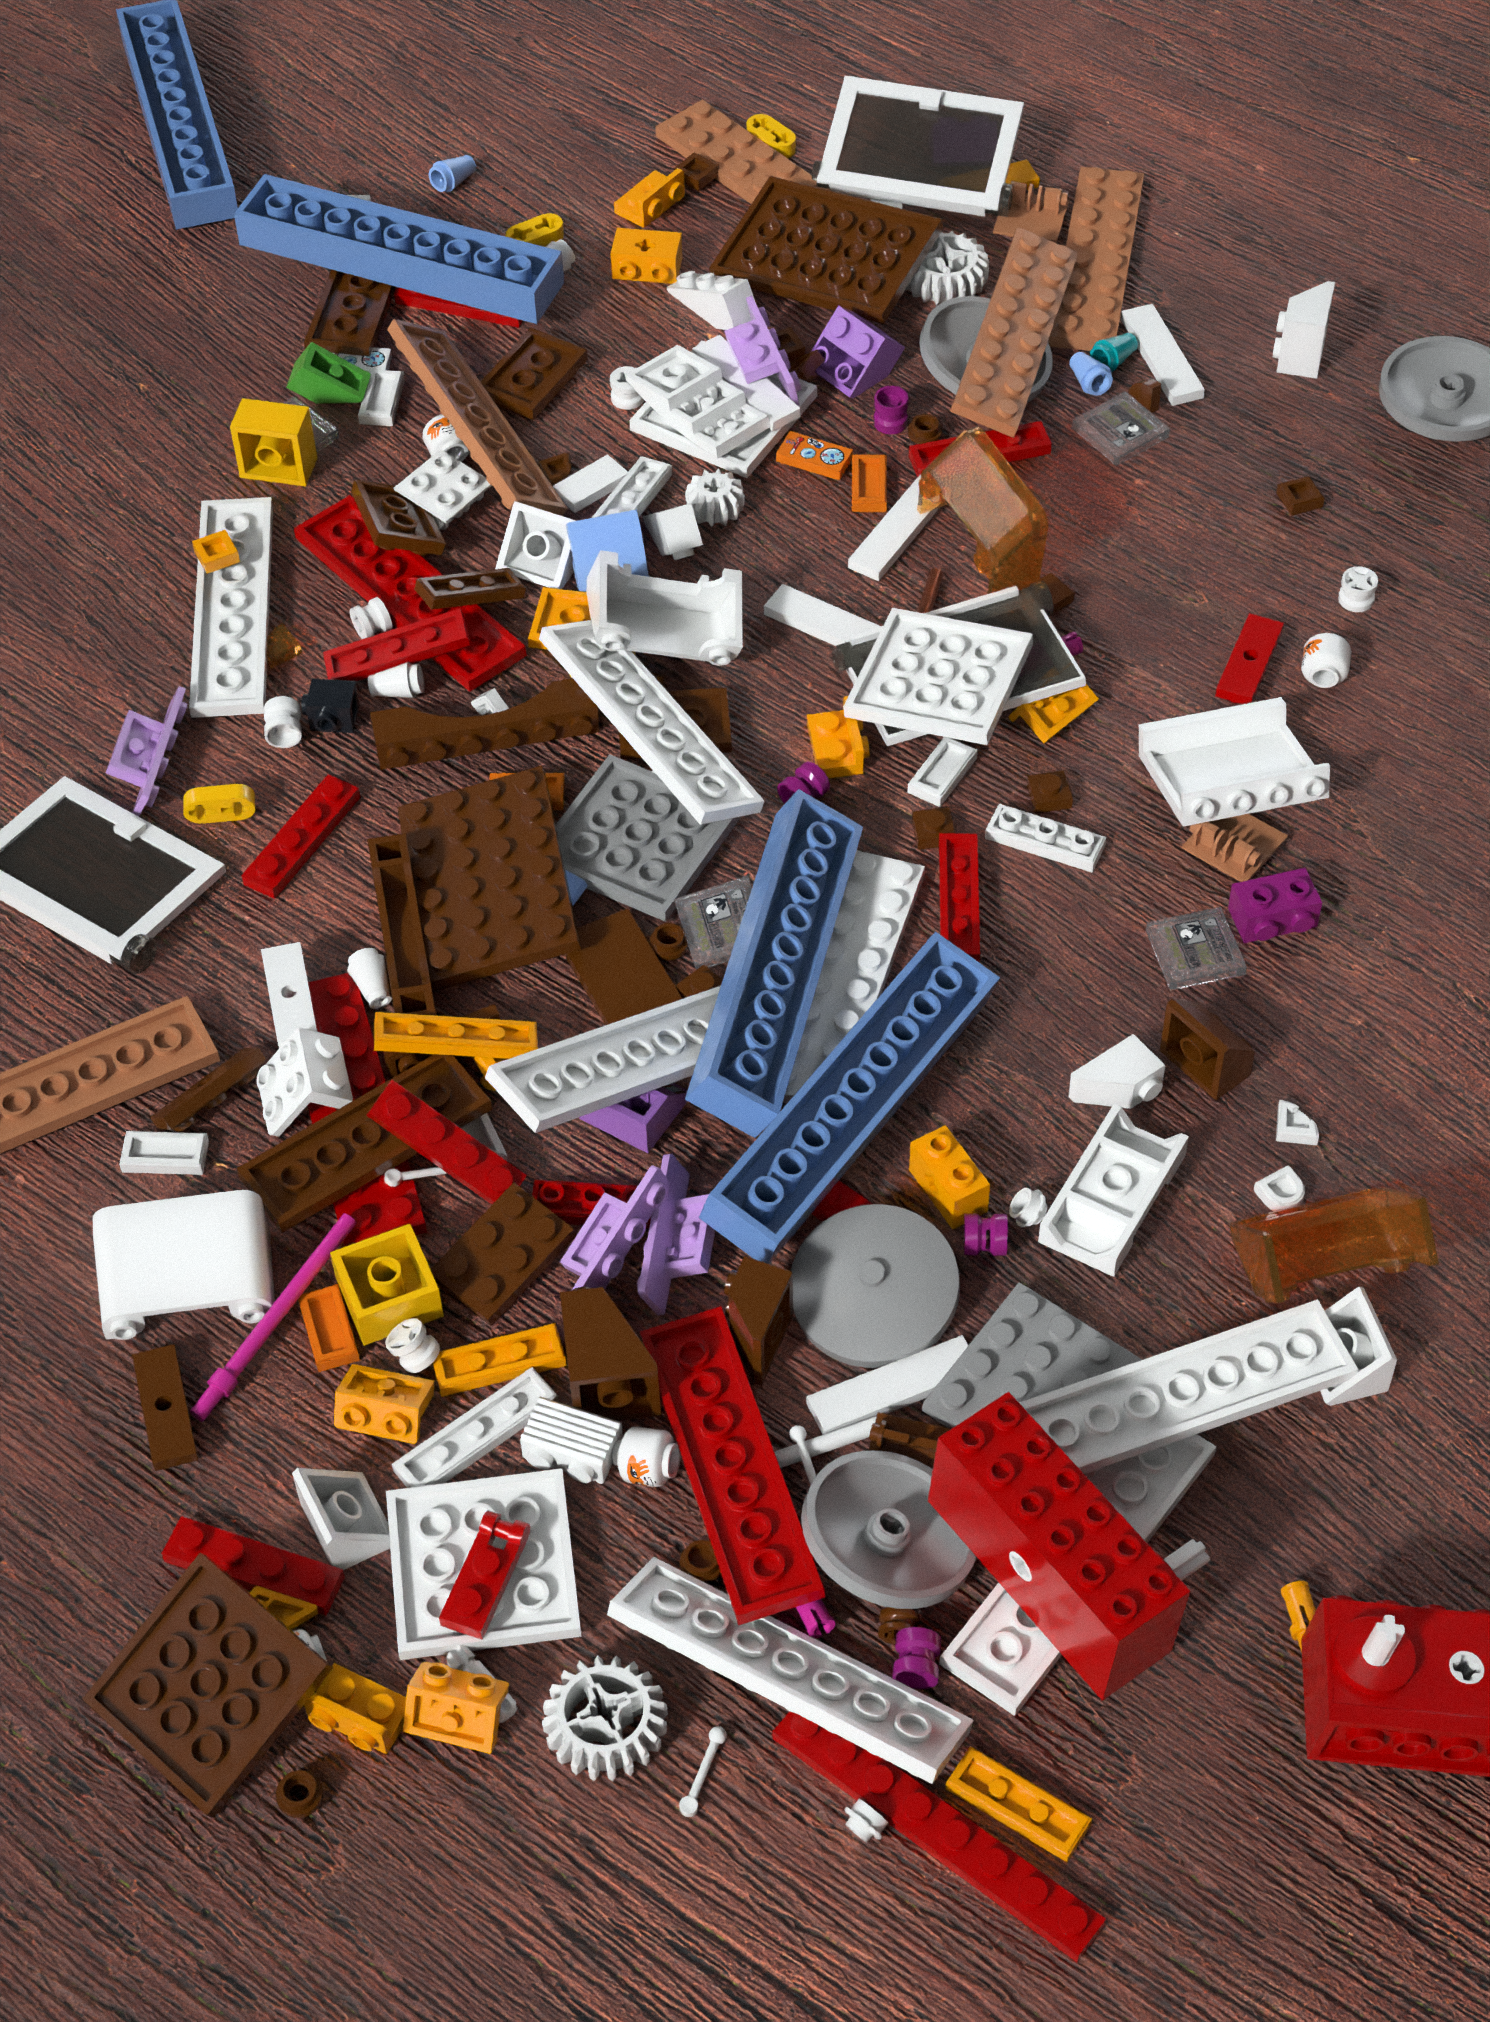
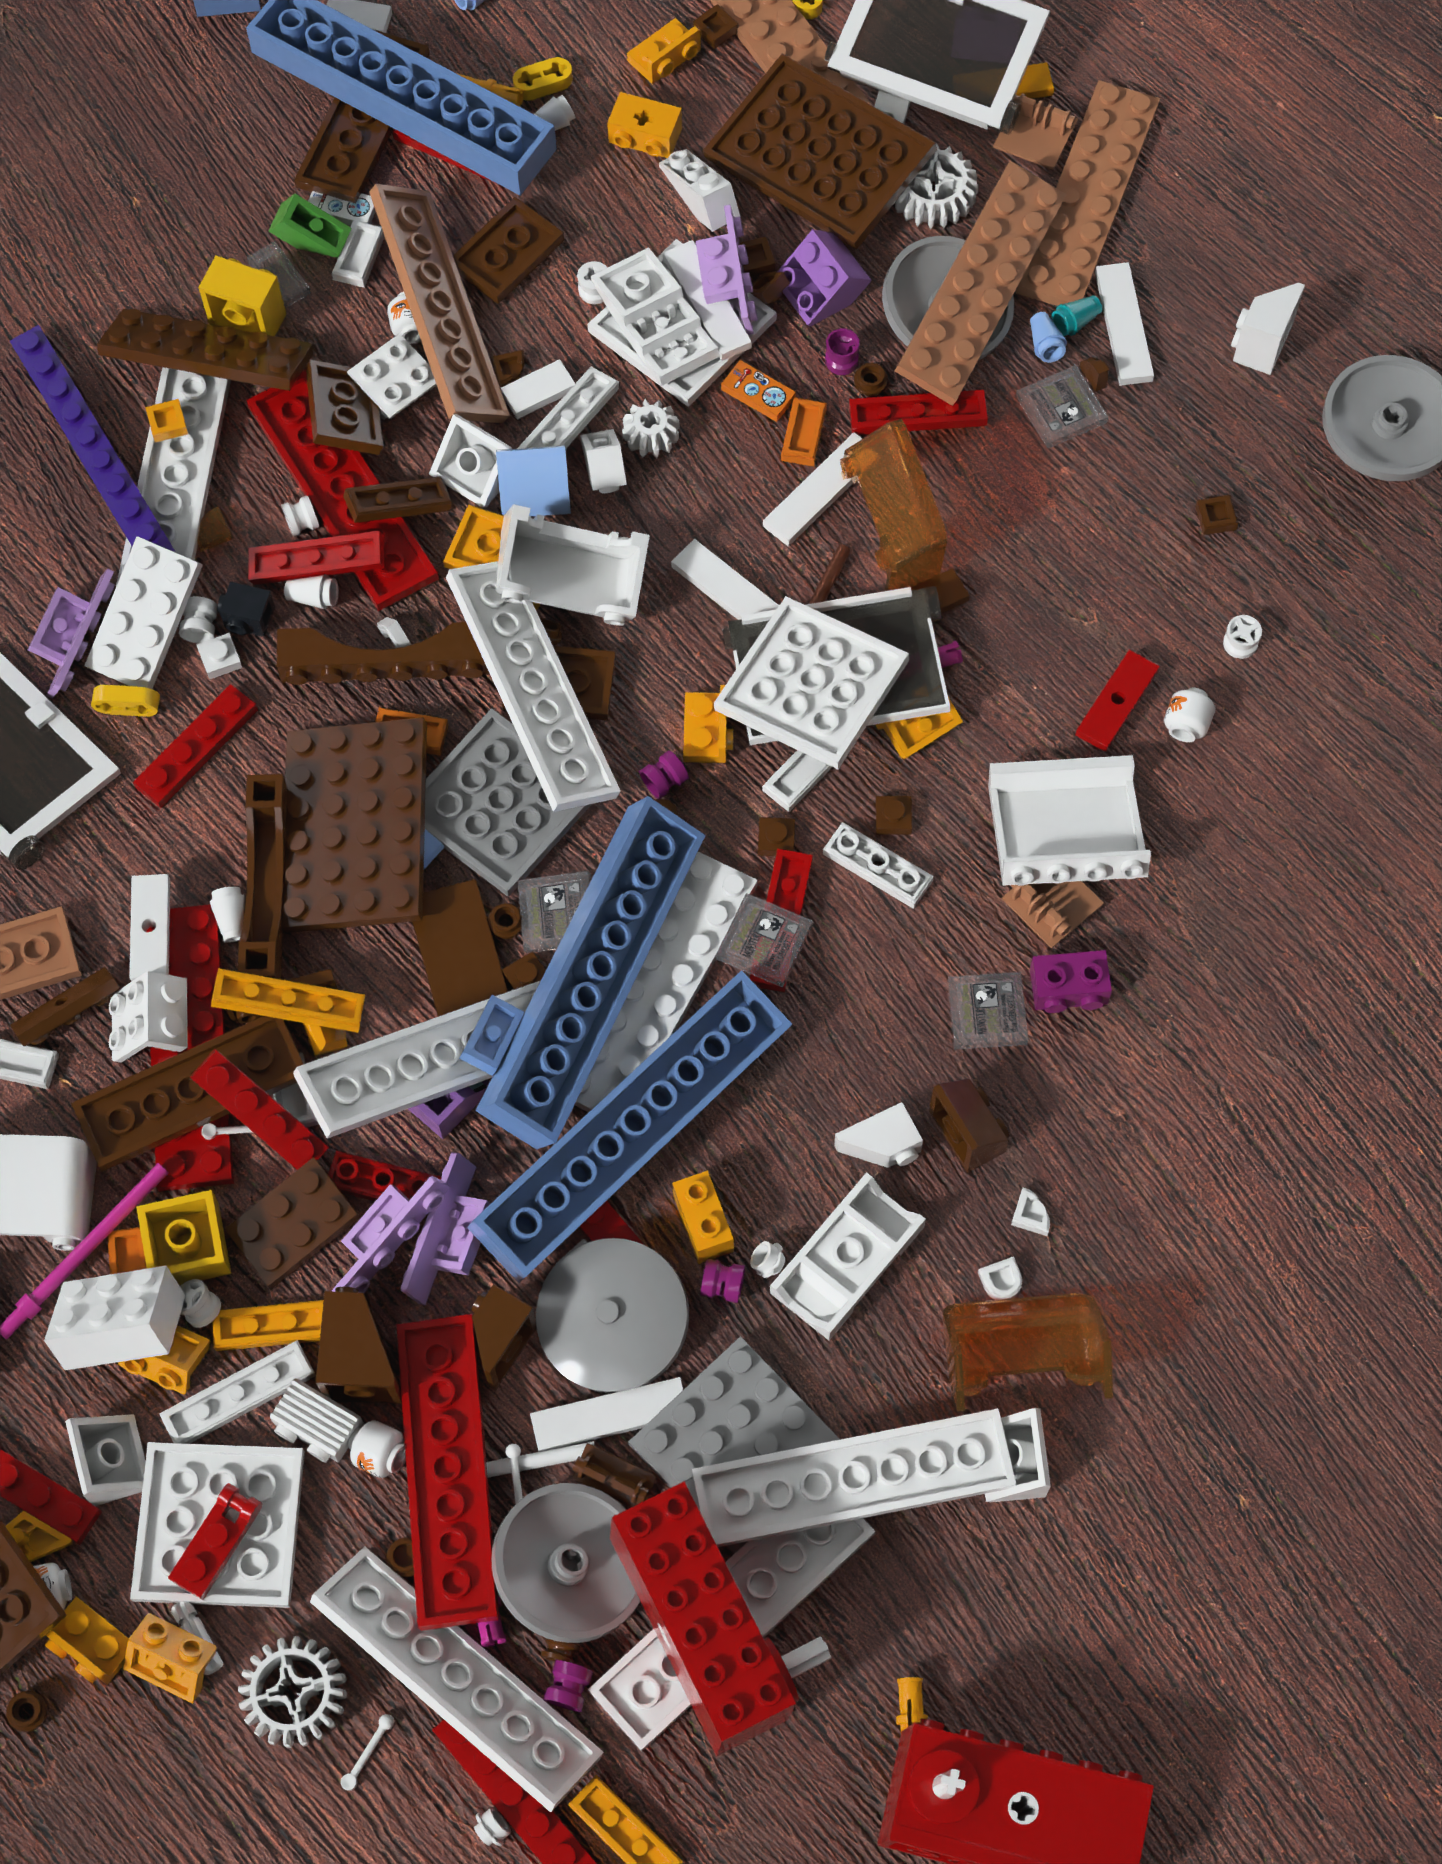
camera: 10 degrees right, 15 degrees up
none -> dark purple plate [10,325,176,552]
none -> white brick [44,1265,186,1370]
none -> white plate [84,537,203,689]
none -> reddish brown plate [97,309,313,391]
none -> white plate [196,633,242,680]
none -> medium blue plate [459,995,525,1076]
none -> clear tile [716,893,813,987]

